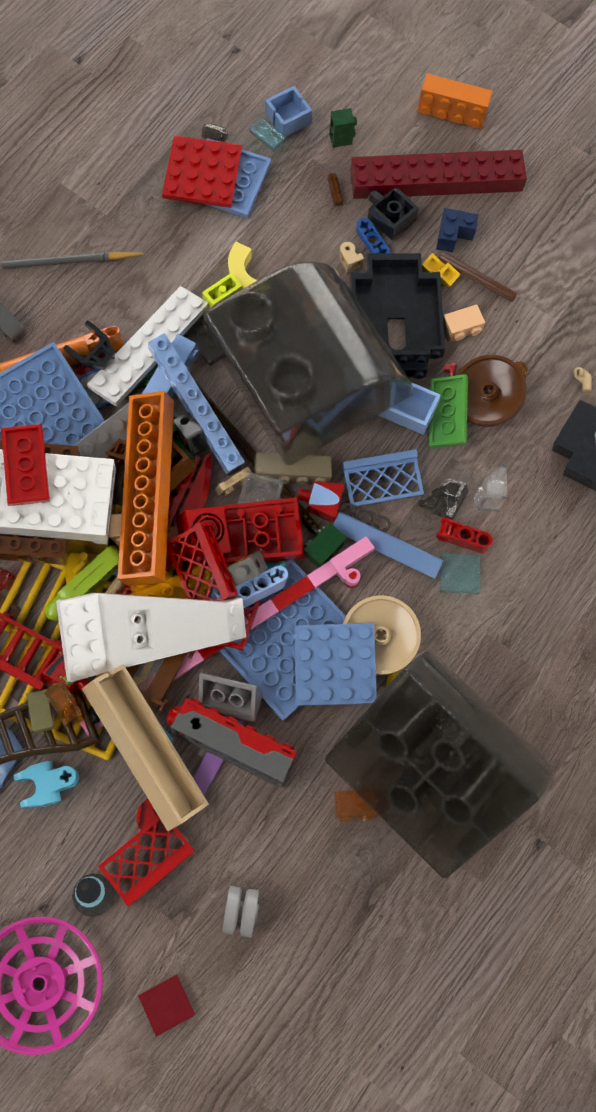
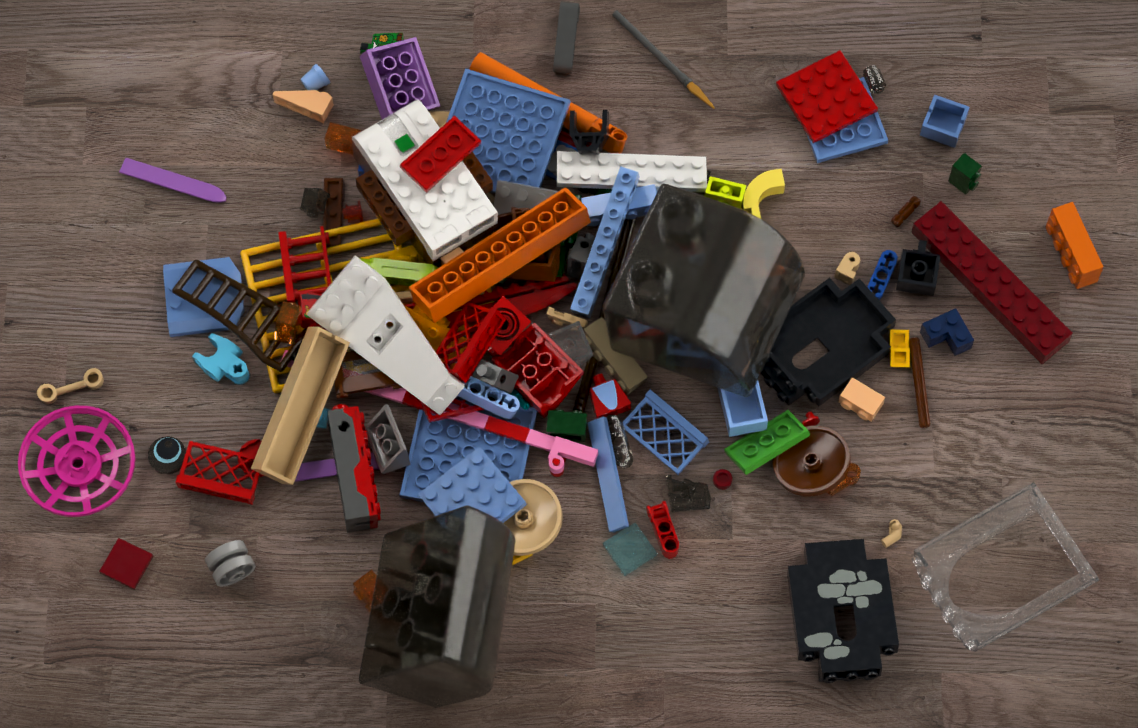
camera: 60 degrees right, 5 degrees down
olive tile [26,689,55,734] -> none
clear light blue plate [249,117,286,152] -> none
clear slope [474,463,507,512] -> none
none -> dark red tile [713,469,733,490]

